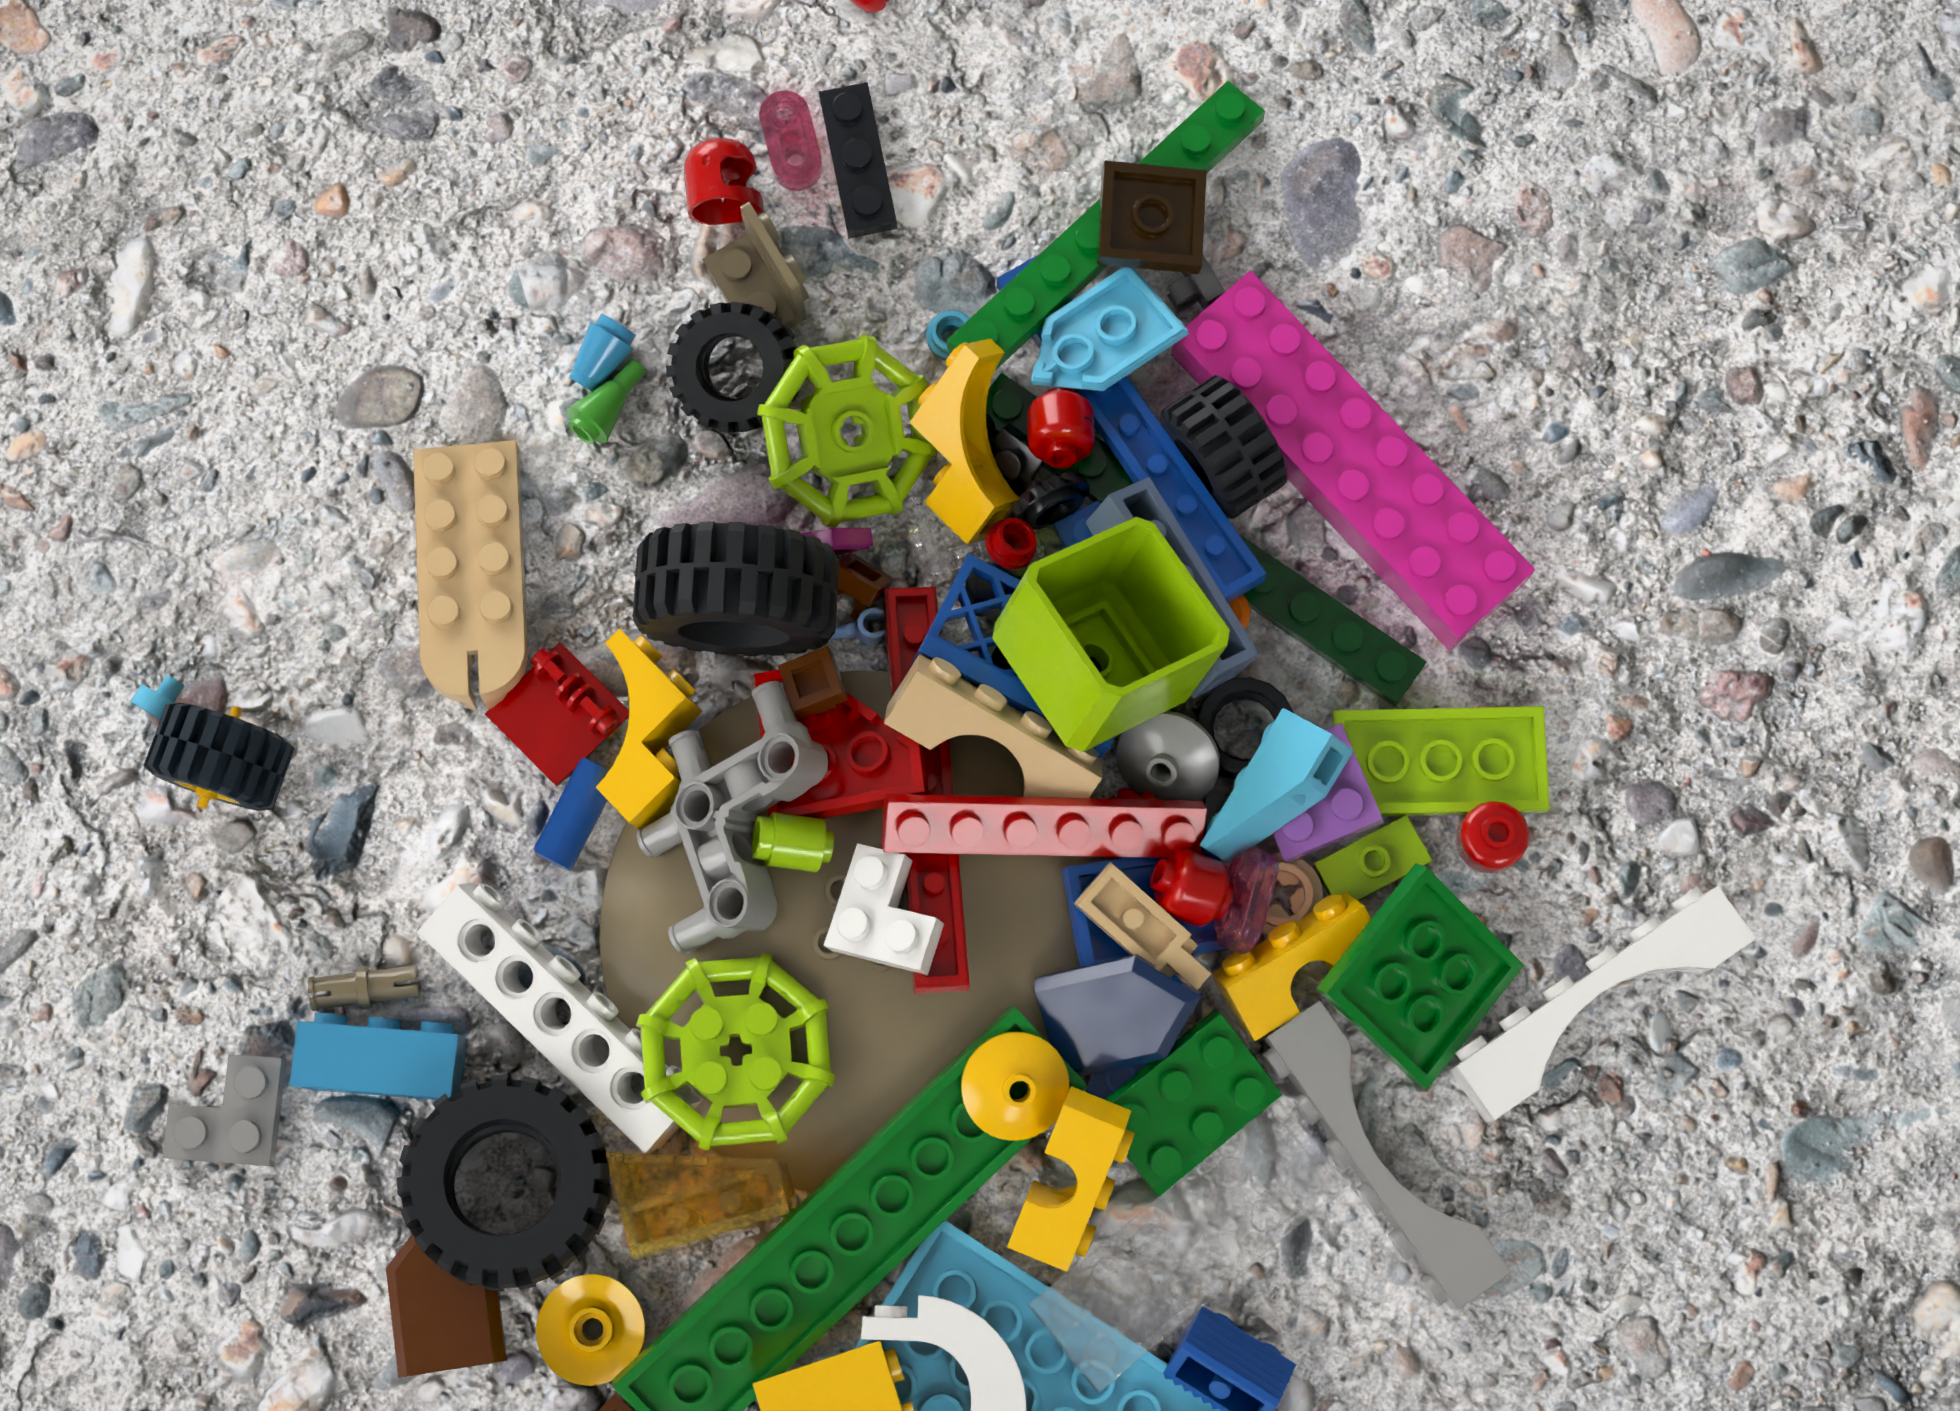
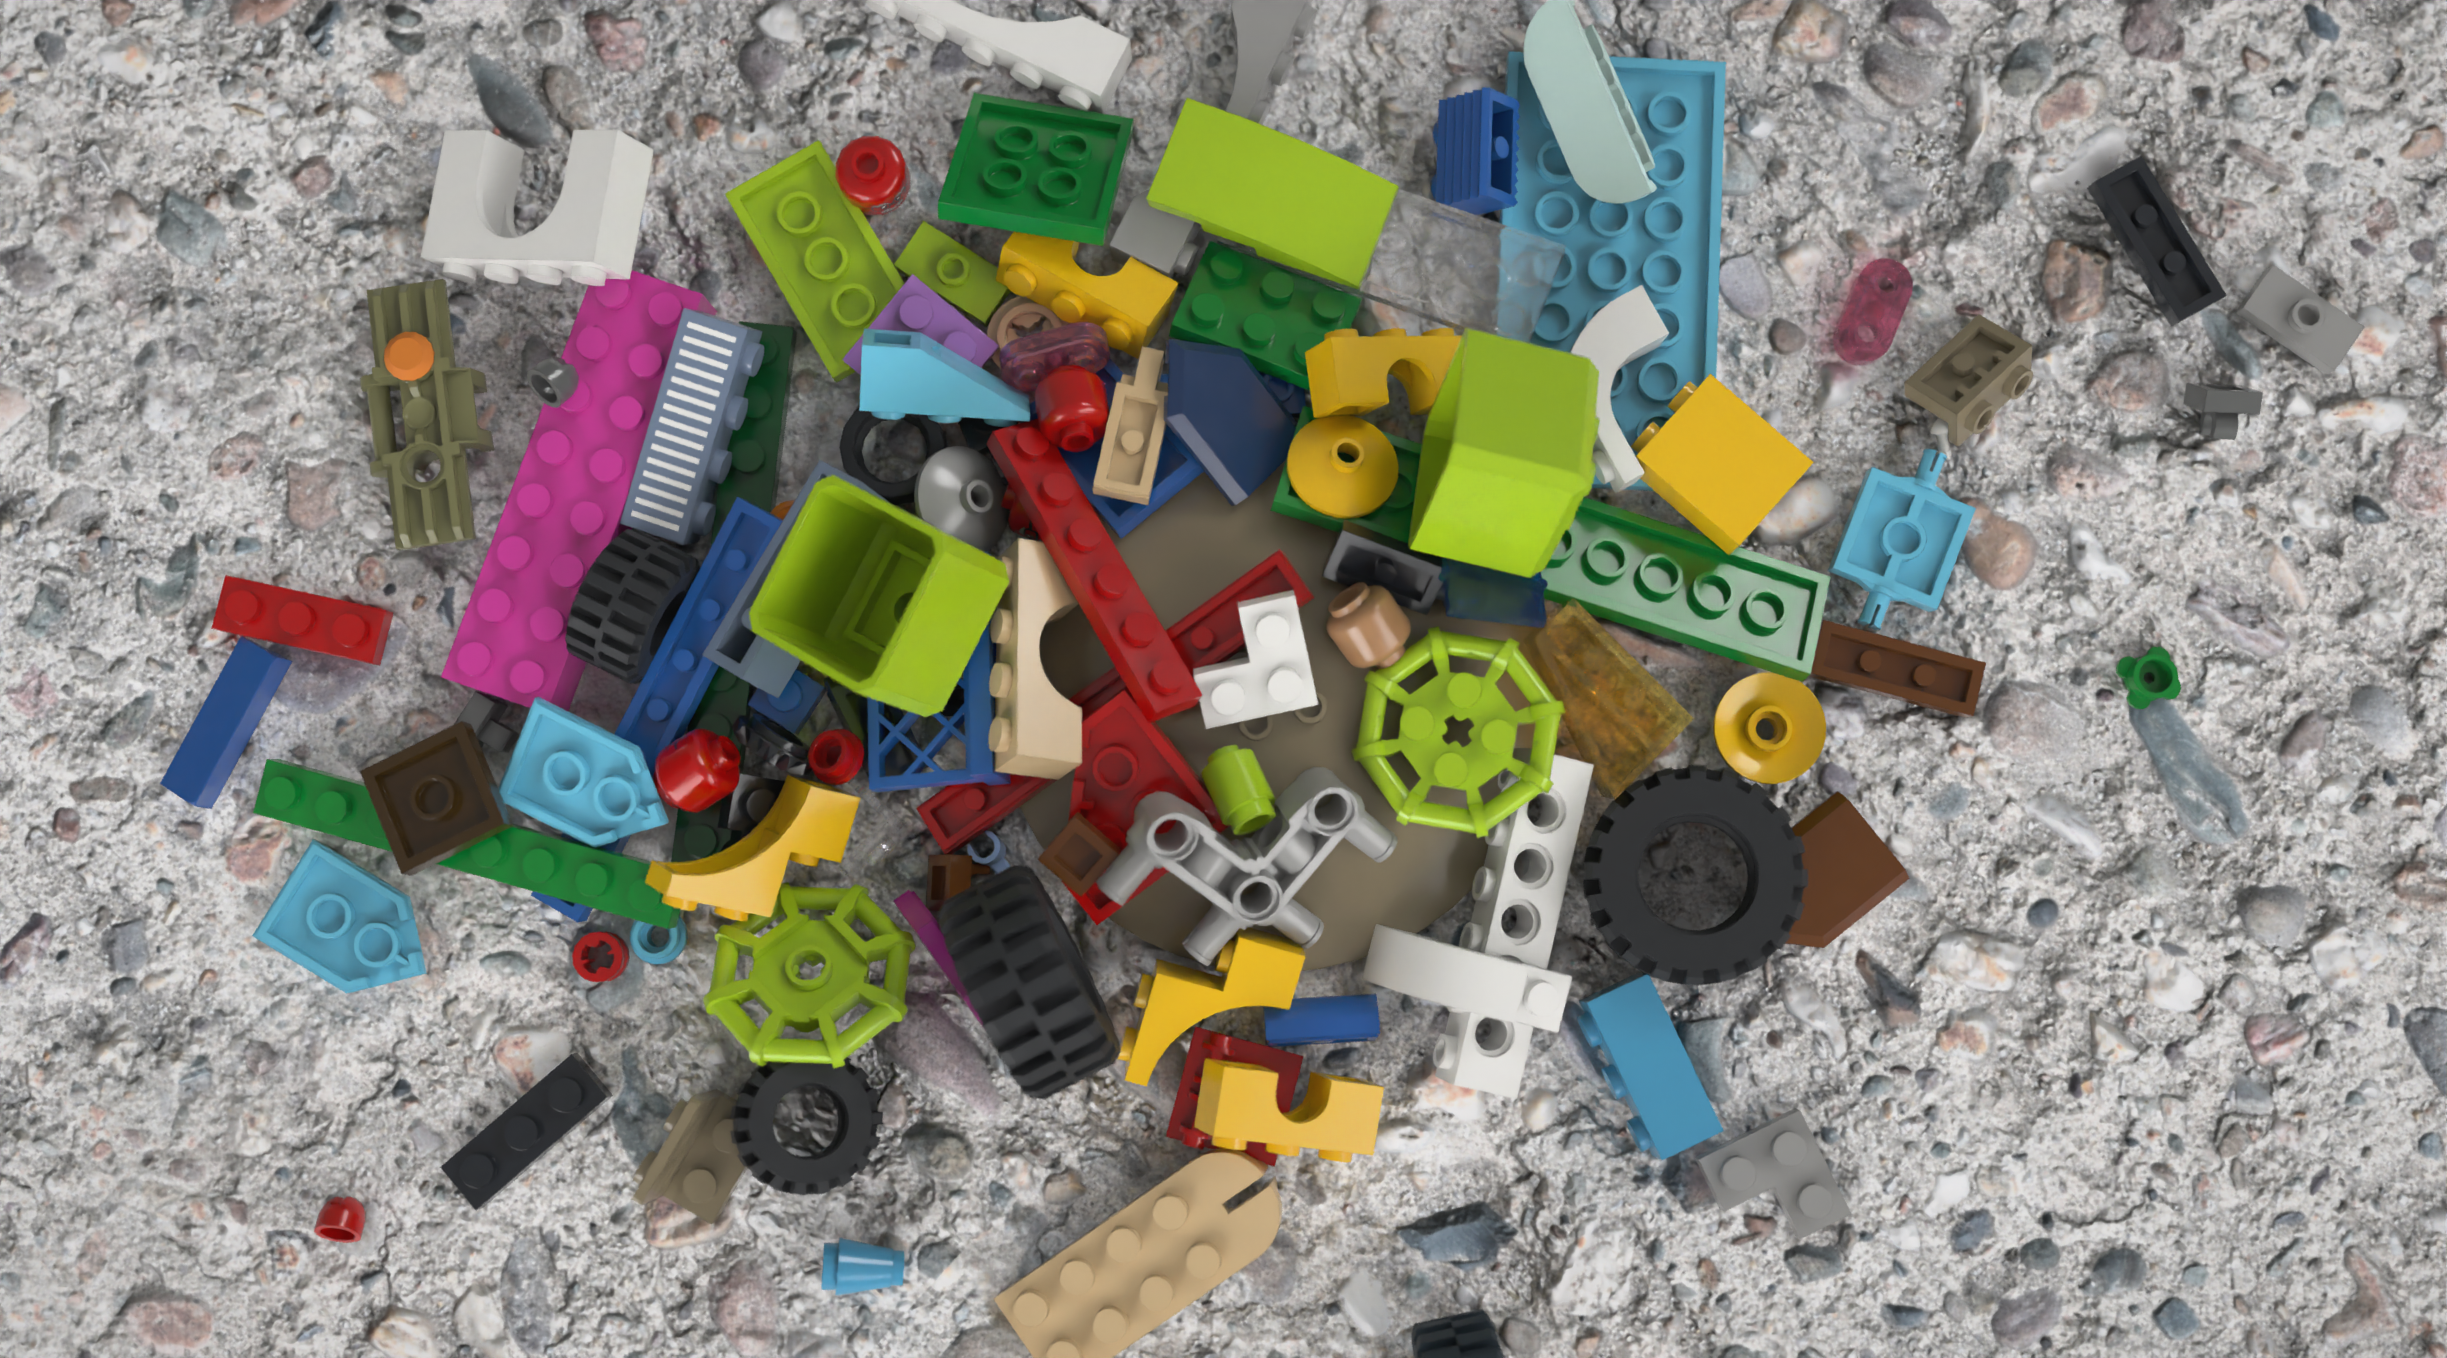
camera: 120 degrees left, 5 degrees up
dark tan pin [308,964,421,1011] -> none
bright green cone [566,359,646,444] -> none
red helmet [684,138,764,225] -> none
clear pink plate [759,90,823,191] -> none
none -> blue slope [160,636,292,809]
none -> red plate [211,575,394,666]
none -> medium azure tile [252,839,427,994]
none -> olive piece [360,279,494,550]
none -> white arch [420,129,654,286]
none -> dark grey hinge [527,357,579,408]
none -> red bush [572,931,630,982]
none -> sand blue brick [620,308,764,545]
none -> lime slope [1146,98,1399,290]
none -> yellow arch [1194,1058,1384,1162]
none -> black plate [1322,520,1487,620]
none -> medium nougat head [1326,582,1411,669]
none -> white arch [1362,924,1572,1033]
none -> lime plate [1408,327,1599,578]
none -> piece [1438,557,1548,628]

